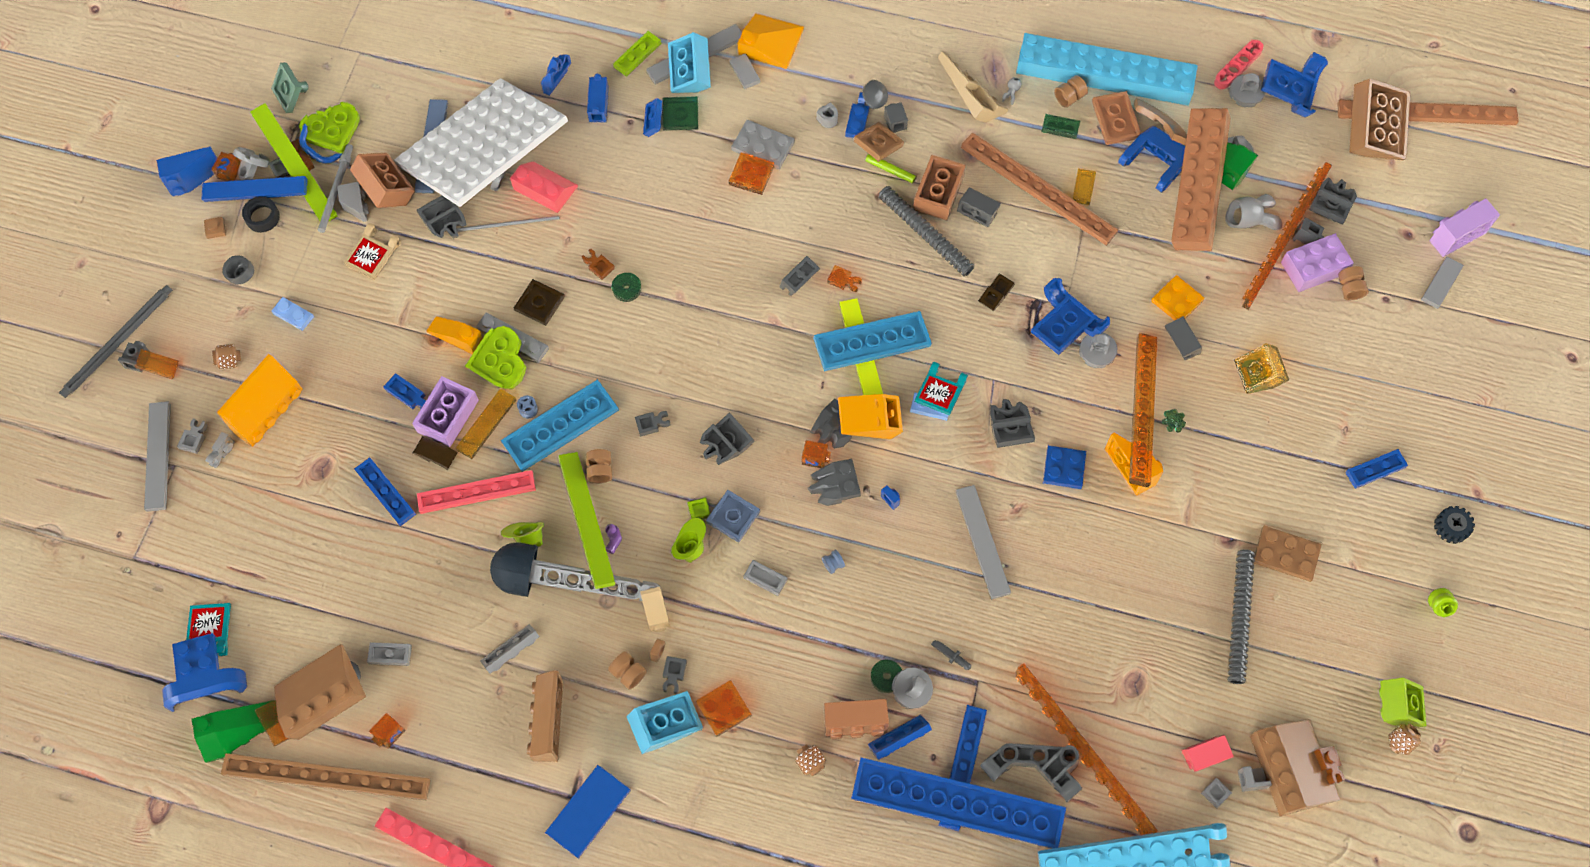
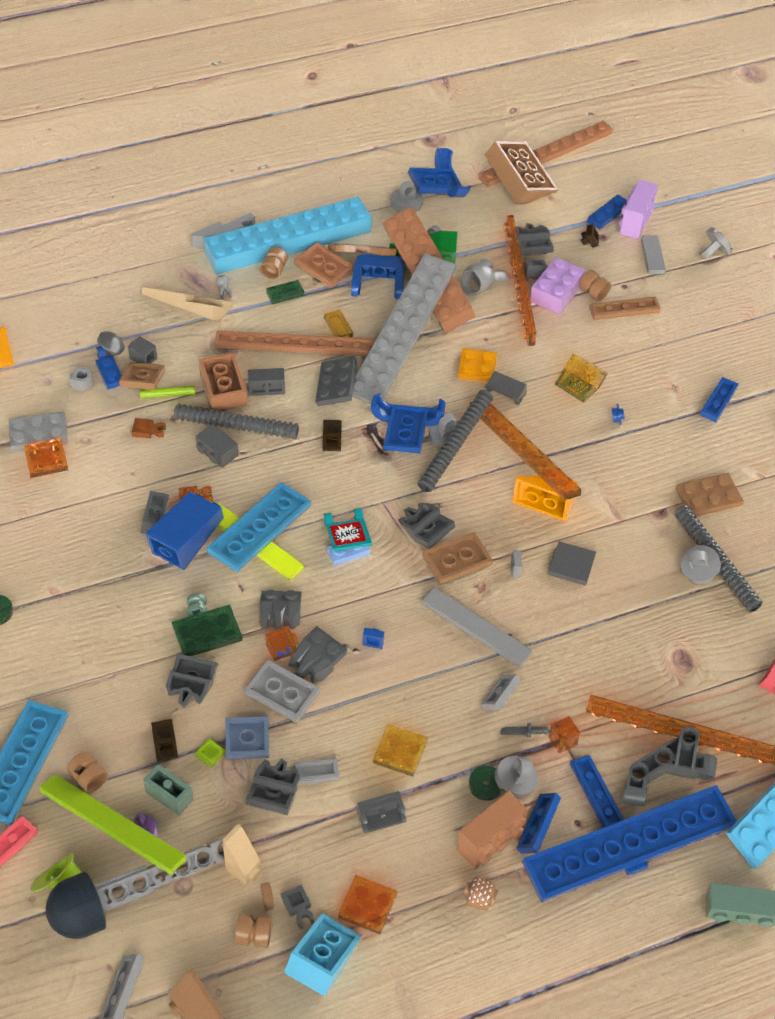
camera: 40 degrees left, 15 degrees down
dark grey plate [635,411,671,437] -> none
lime piece [671,518,706,563] -> none
sand blue wheel [822,550,845,574] -> none
light orange slope [838,394,903,440] -> none
blue plate [1043,445,1086,489] -> none
clear green plant [1162,409,1186,433] -> none
coral beam [1214,40,1263,89] -> none
none -> dark orange plate [132,418,166,438]
none -> sand green brick [143,764,193,816]
none -> blue slope [146,492,224,570]
none -> dark brown slope [151,719,179,762]
none -> clear green plate [172,605,243,656]
none -> sand green wheel [187,594,207,618]
none -> light grey slope [191,213,255,249]
none -> dark grey brick [196,424,239,468]
none -> light grey plate [244,660,320,723]
none -> dark grey plate [246,759,300,816]
none -> dark grey plate [315,356,357,406]
none -> light grey plate [352,253,456,404]
none -> dark grey hinge [357,791,406,834]
none -> clear yellow plate [373,724,428,777]
none -> dark grey piece [417,389,493,492]
none -> medium nougat plate [422,532,493,585]
none -> light grey plate [481,674,520,710]
none -> light grey tile [511,550,522,578]
none -> dark grey tile [548,541,596,586]
none -> clear orange brick [548,716,580,754]
none -> dark brown tile [581,224,599,248]
none -> blue plate [587,194,627,230]
none -> medium nougat tile [590,296,661,320]
none -> blue plate [612,404,625,425]
none -> light grey tile [681,545,721,584]
none -> light grey tile [700,227,733,259]

